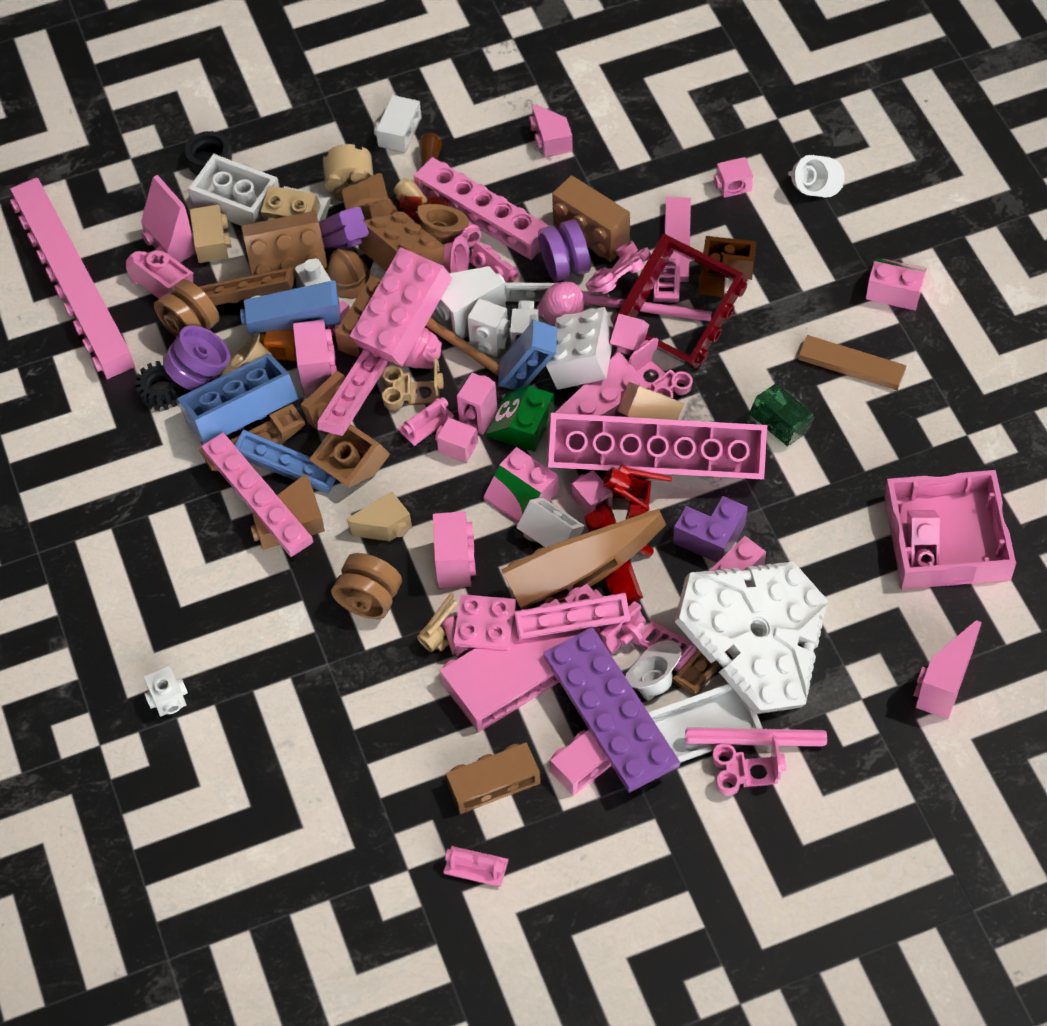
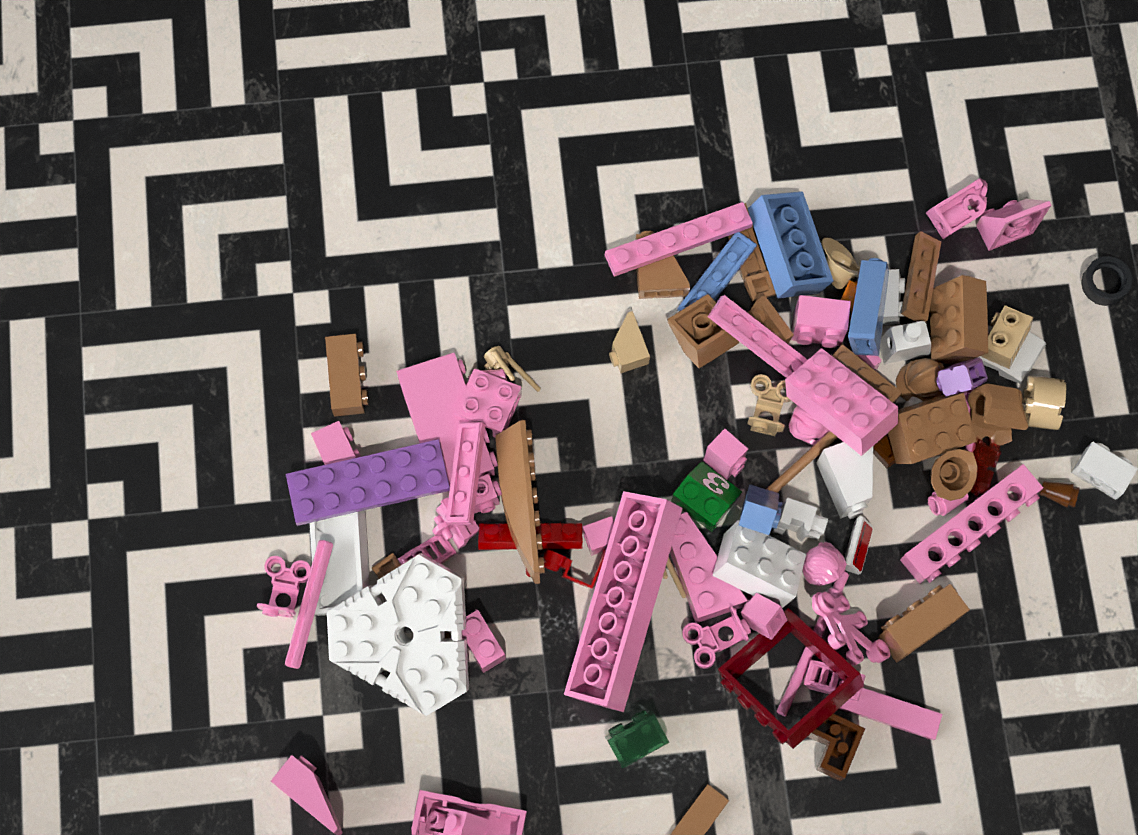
camera: 100 degrees right, 15 degrees up
bright pink brick [10,177,135,379] -> none
black tyre [135,361,185,411] -> none
white brick [144,666,188,717] -> none
medium nougat wheel [154,279,220,337] -> none
medium lavender wheel [163,325,230,391] -> none
white brick [189,154,279,226] -> none
tan brick [190,204,232,263] -> none
medium nougat wheel [331,553,402,619] -> none
tan cone [394,178,430,209] -> none
bright pink hinge [397,397,454,446] -> none
bright pink brick [433,511,476,589] -> none
bright pink brick [435,417,478,463] -> none
bright pink piece [443,236,470,273] -> none
bright pink hinge [444,846,508,887] -> none
white brick [467,298,511,358] -> none
bright pink hinge [470,241,519,283] -> none
bright pink slope [484,447,559,523] -> none
white brick [516,497,585,548] -> none
bright pink slope [529,105,573,157] -> none
medium lavender wheel [538,219,591,282] -> none
red plant [603,464,672,511] -> none
tan brick [617,382,684,420] -> none
white piece [625,640,682,701] -> none
medium lavender brick [673,496,748,563] -> none
bright pink brick [713,157,753,198] -> none

